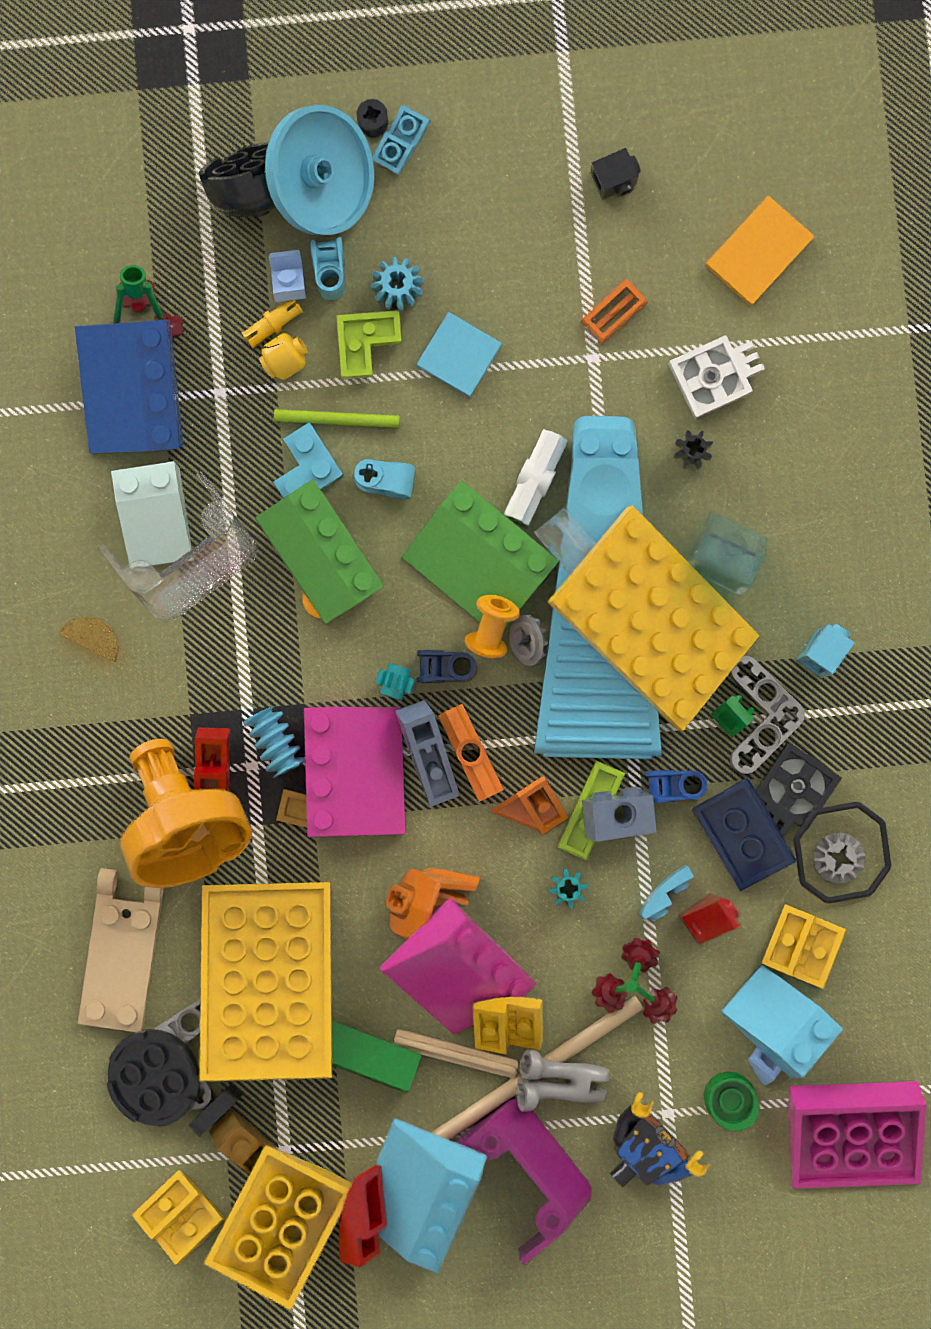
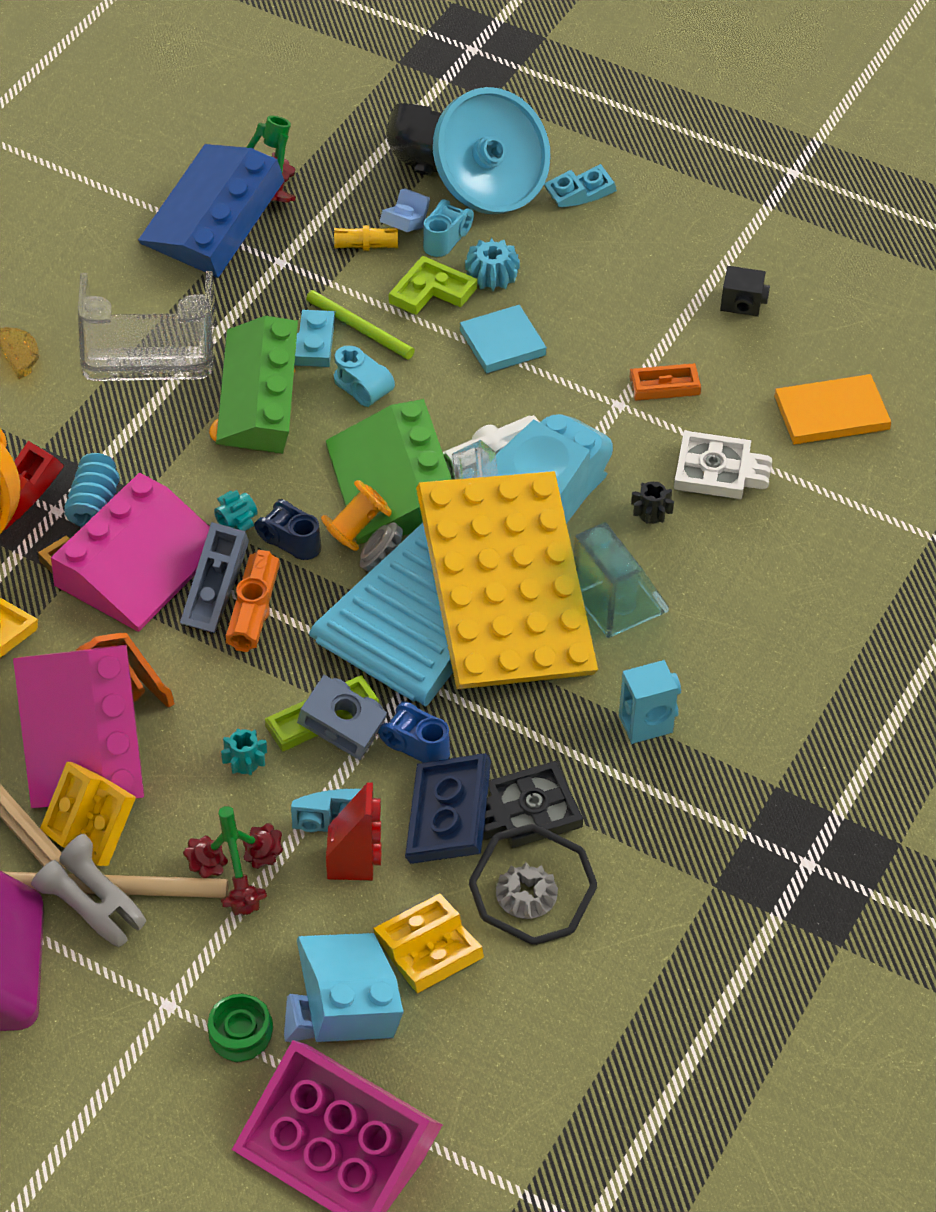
camera: 35 degrees right, 35 degrees down
light aqua slope [111,461,193,569] -> none
yellow head [259,333,308,380] -> none
black wheel [356,99,388,138] -> none
orange slope [489,776,569,835] -> none
torso [610,1092,711,1187] -> none
green tile [710,695,754,738] -> none
light grey beam [730,656,805,774] -> none

